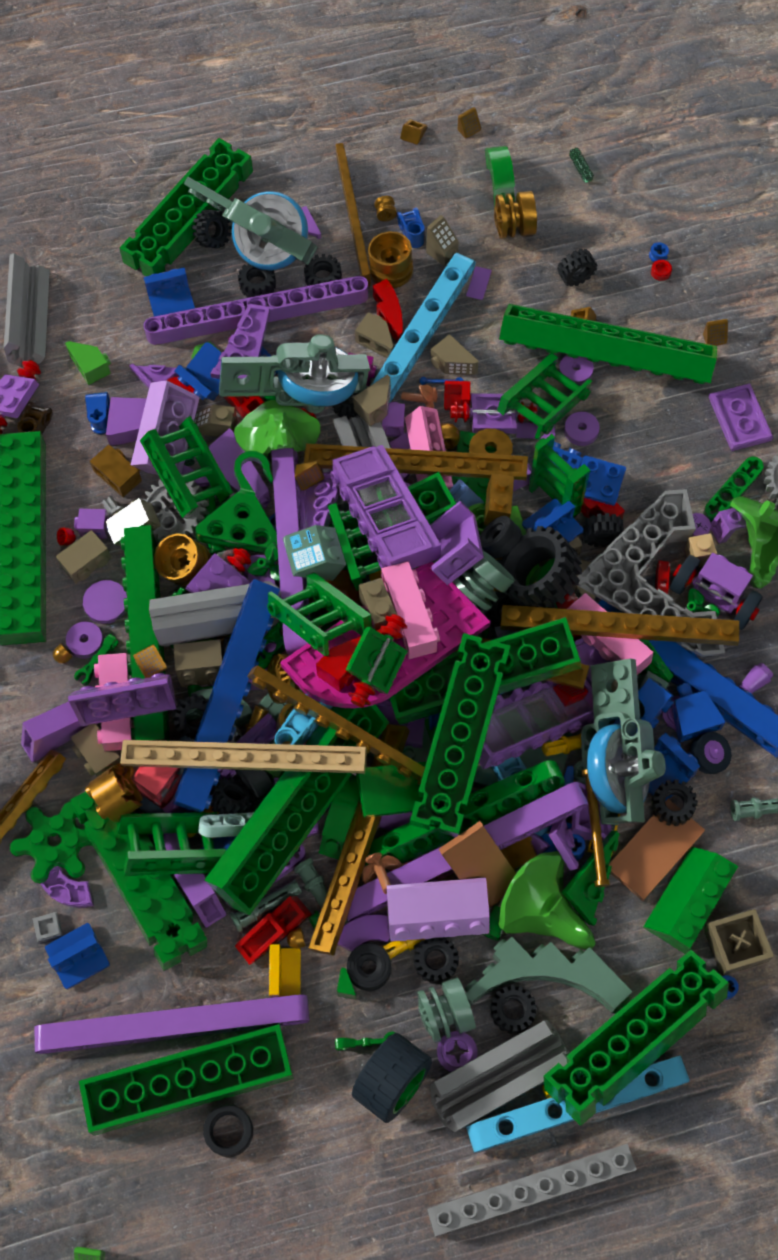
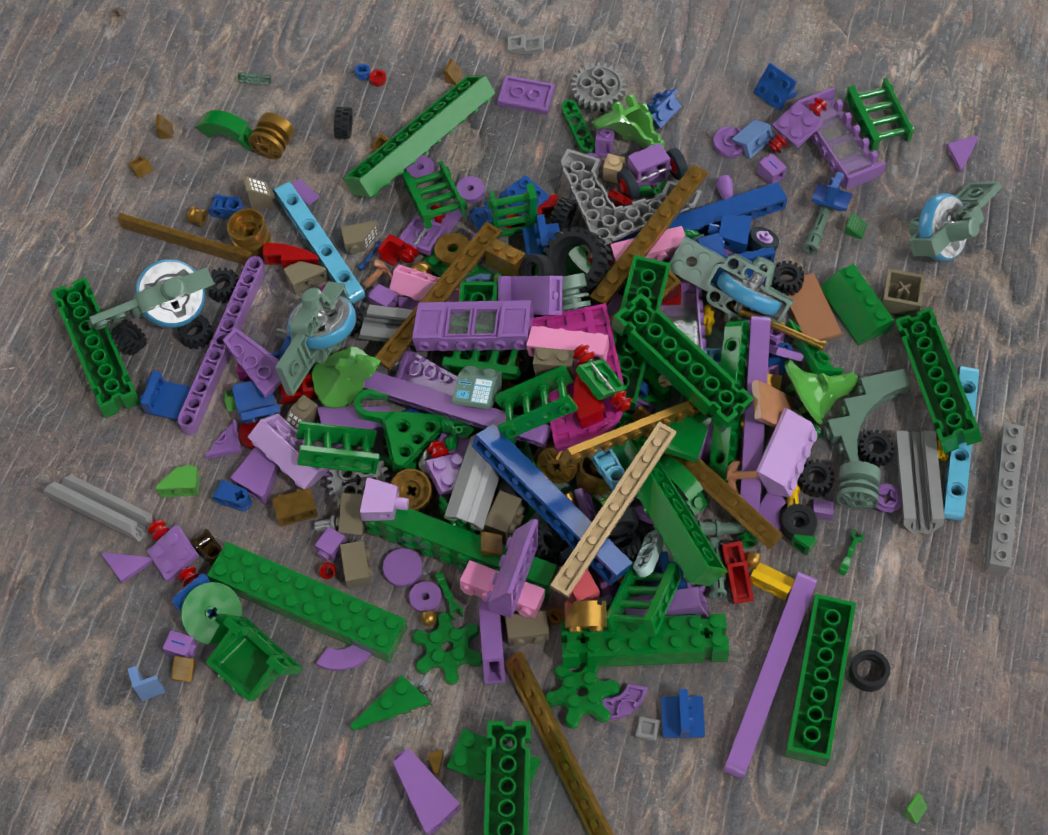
camera: 60 degrees left, 5 degrees down
pearl gold slope [295,461,325,491] -> none
black wheel [352,1033,432,1123] -> none
dark tan slope [353,374,391,427] -> none
none -> lavender torso [360,478,409,521]
none -> green plate [412,612,483,685]
none -> medium lavender slope [812,499,834,521]

